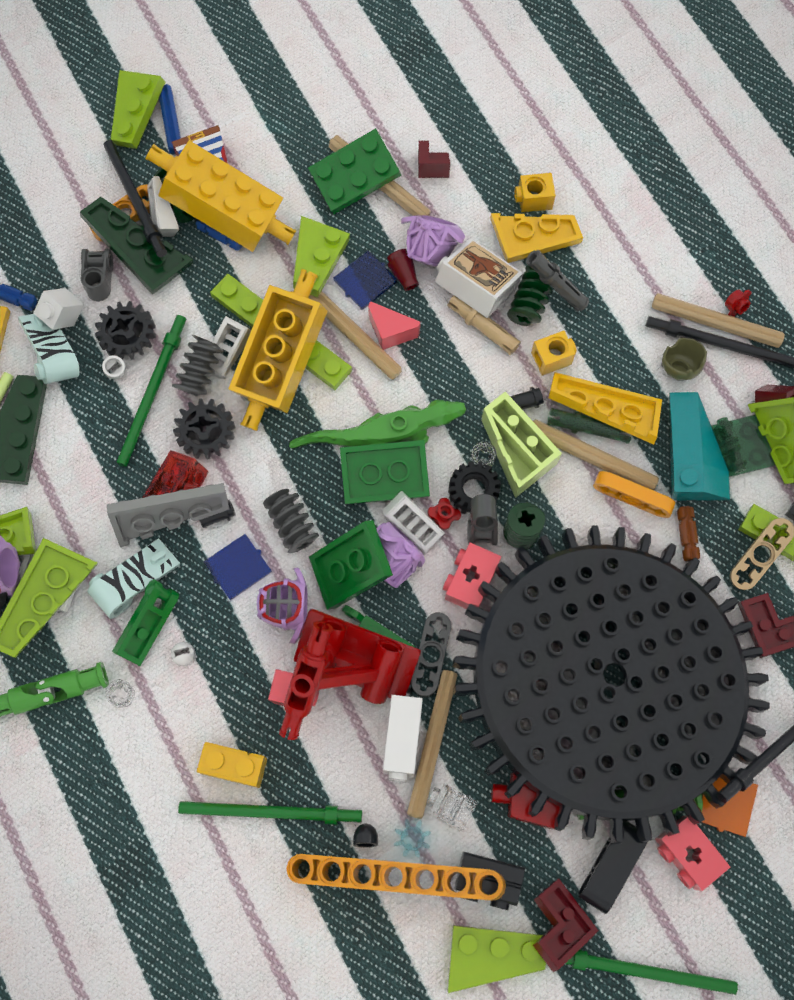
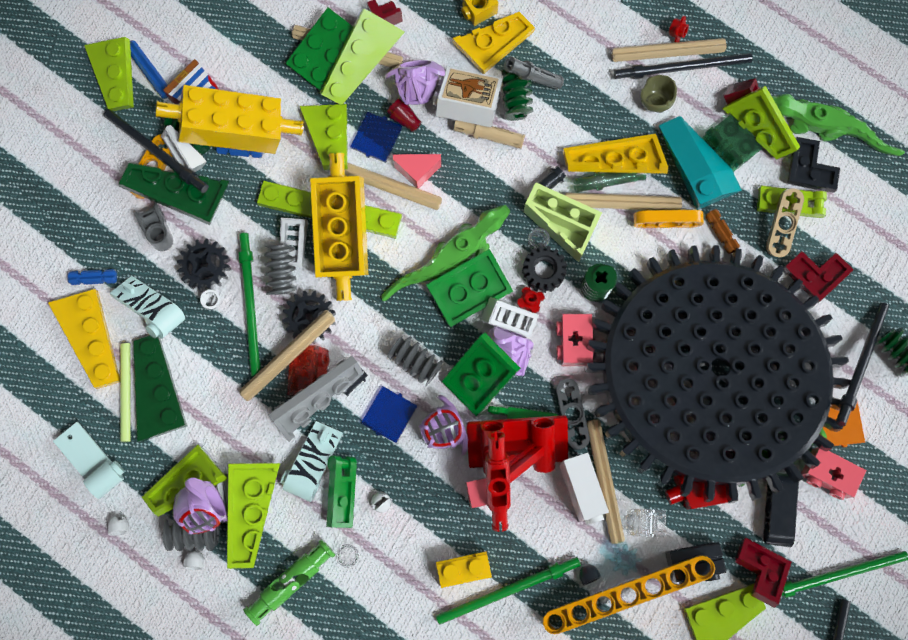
camera: 25 degrees left, 5 degrees up
white brick [33,288,84,330] -> none
dark grey piece [467,494,498,545] -> none
yellow brick [531,330,577,376] -> none
none -> tan axle [239,310,335,401]
none -> lime wing [320,8,405,104]

